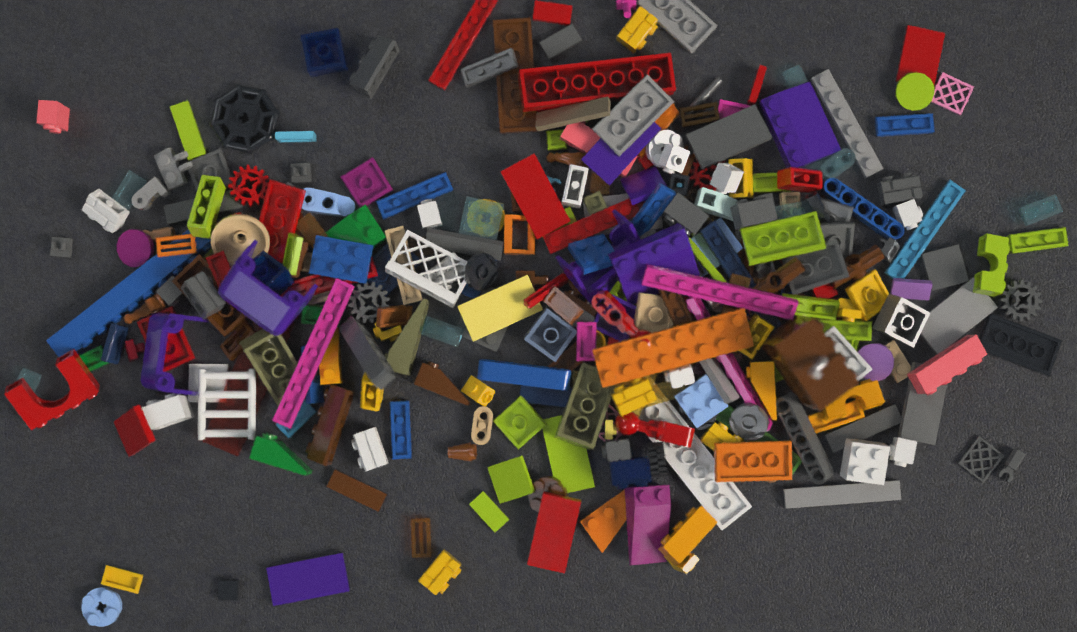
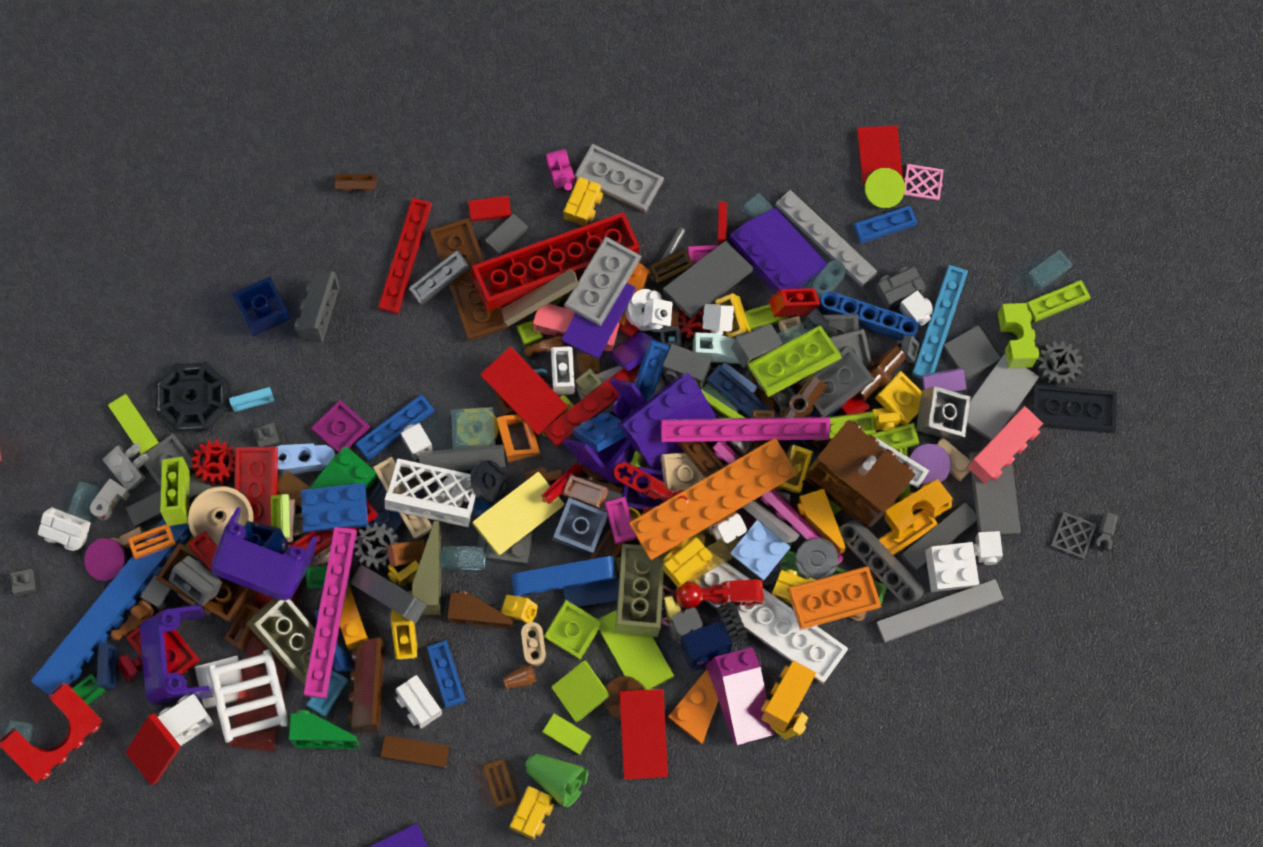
camera: 20 degrees left, 15 degrees down
none -> bright green cone [525,753,588,807]

